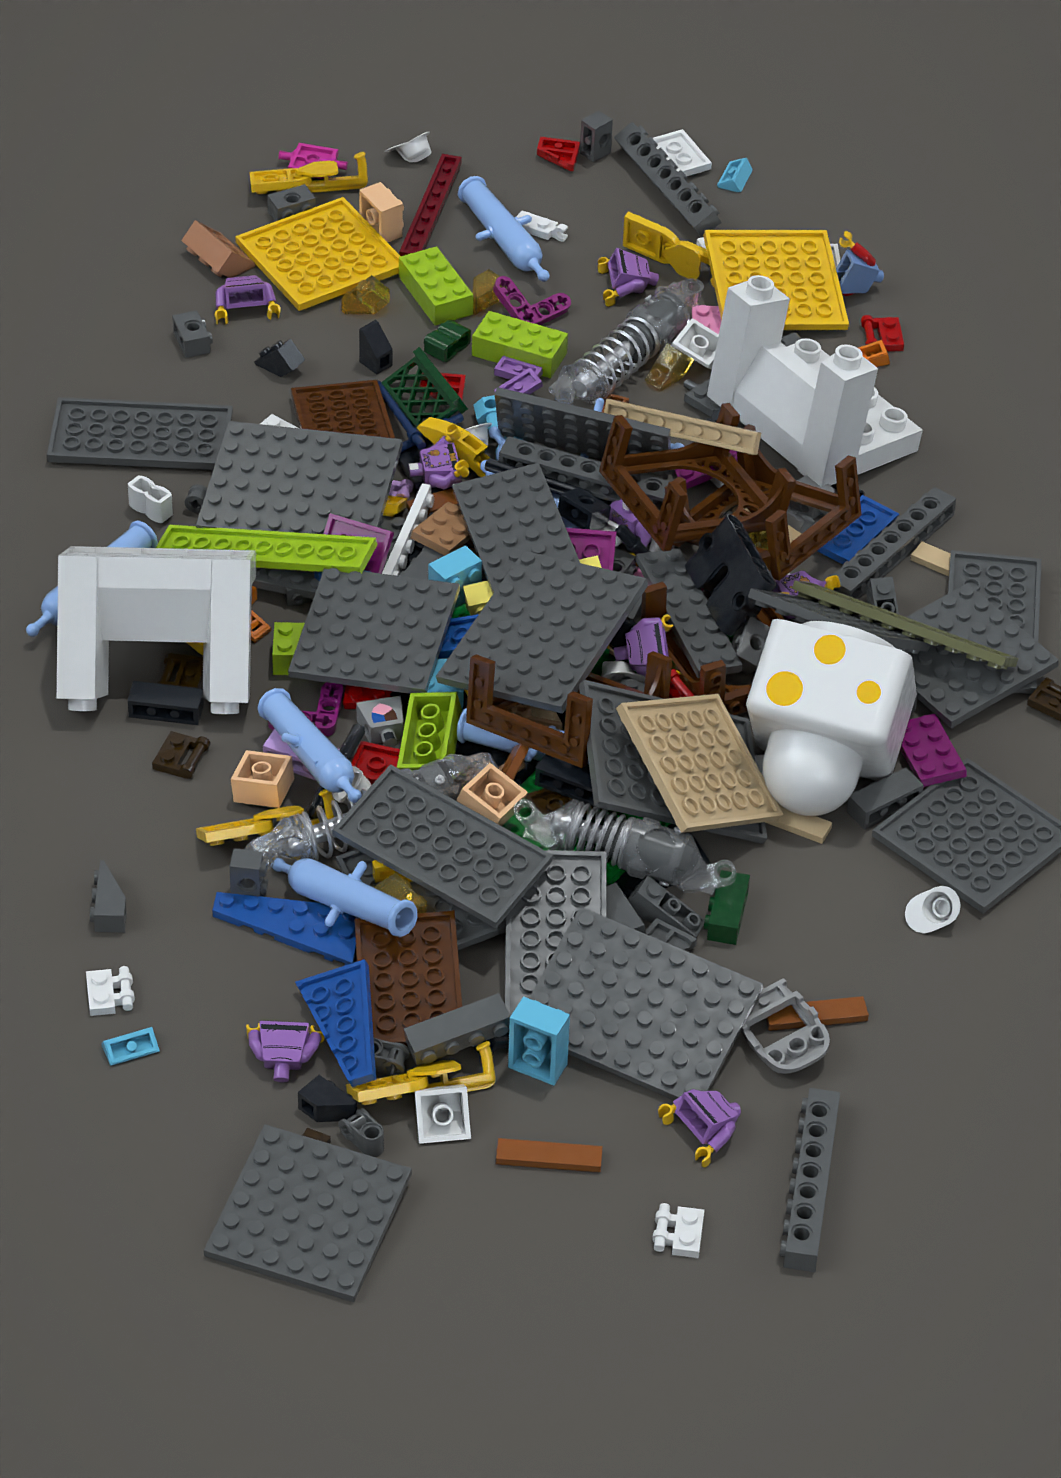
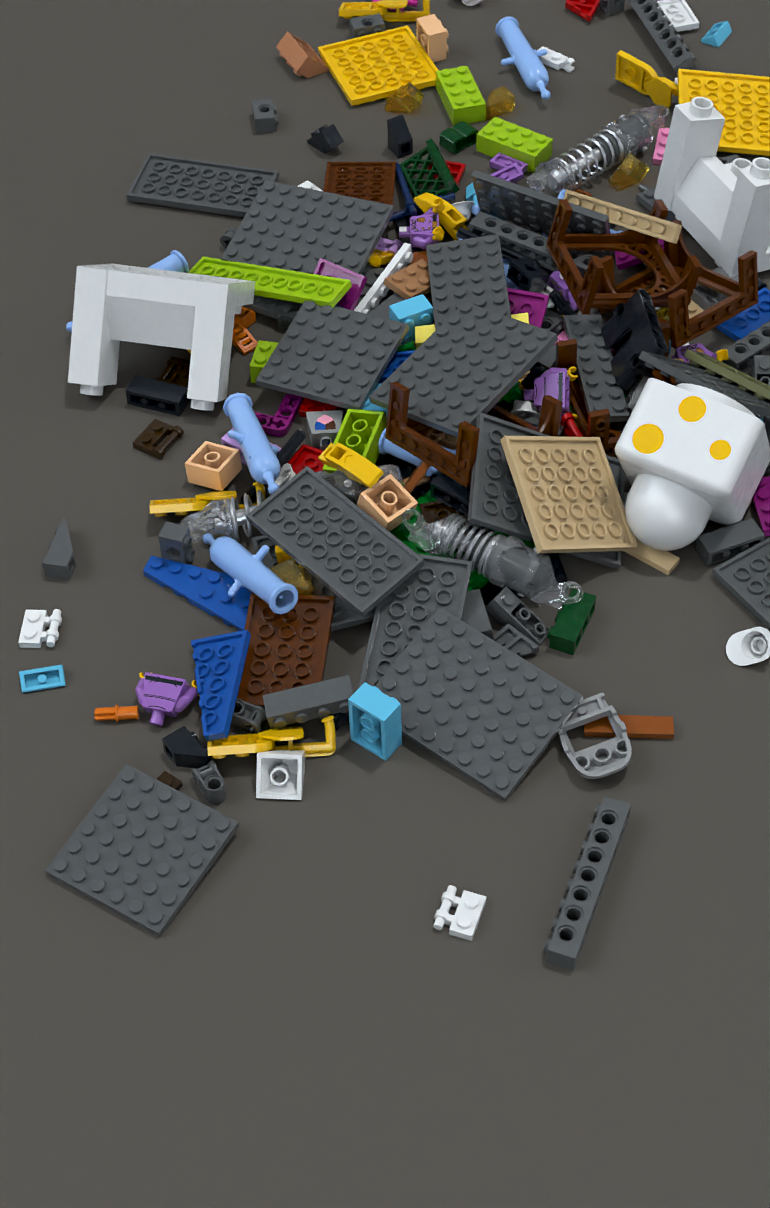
camera: 15 degrees right, 5 degrees up
white brick [128,475,173,523] -> none
medium lavender torso [215,275,281,325] -> none
dark red plate [399,154,462,256] -> none
magenta beam [493,276,571,325] -> none
dark orange tile [496,1138,603,1172] -> none
medium lavender torso [597,248,659,307] -> none
medium lavender torso [658,1089,741,1167] -> none
white slope [671,318,719,369] -> none
none -> orange axle [94,705,139,722]
none -> yellow slope [318,442,384,488]

